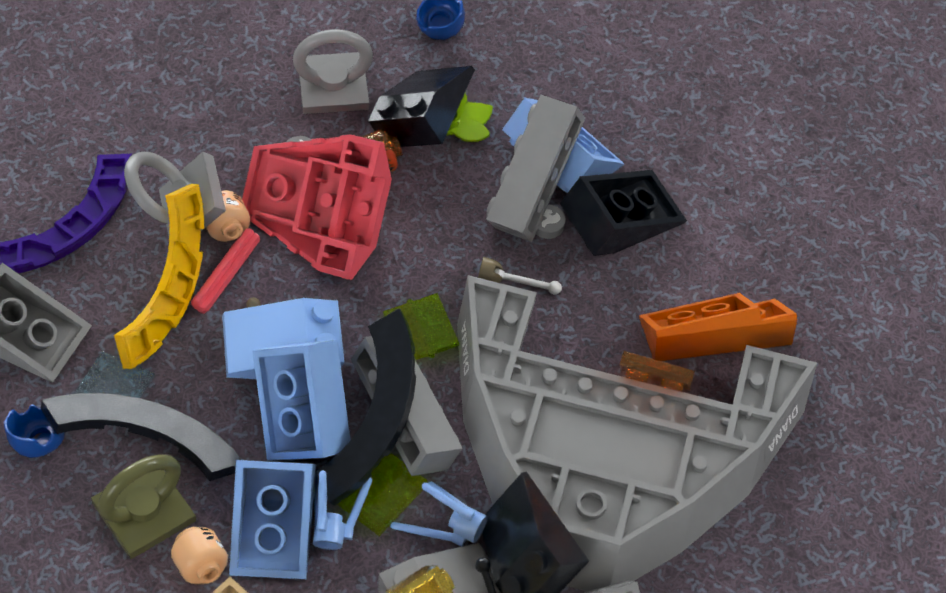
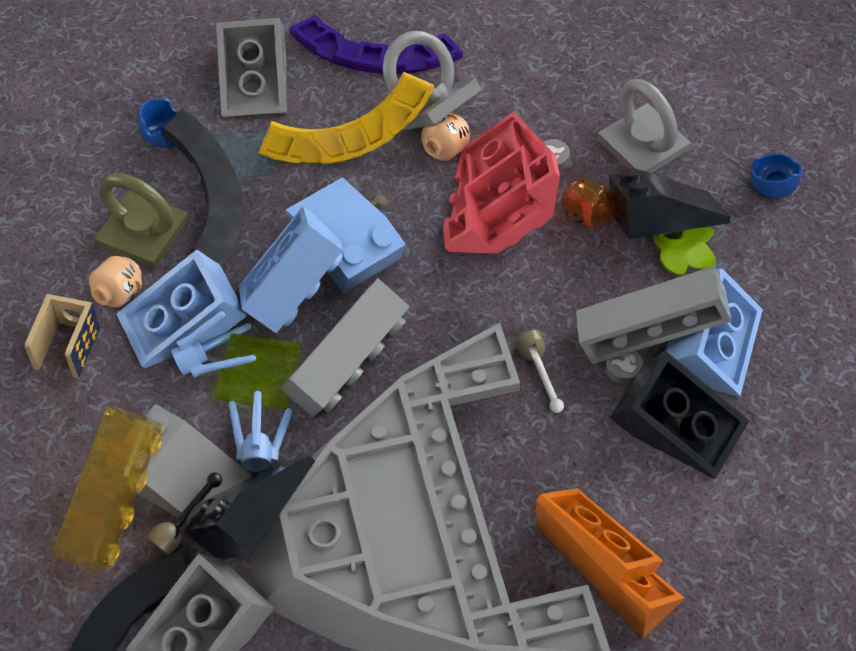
camera: 65 degrees right, 0 degrees up
coral axle [191,228,260,314] -> none
black tile [315,308,416,506] -> none
clear neon green piece [383,293,459,360] -> none
clear orange plate [619,351,695,392] -> none

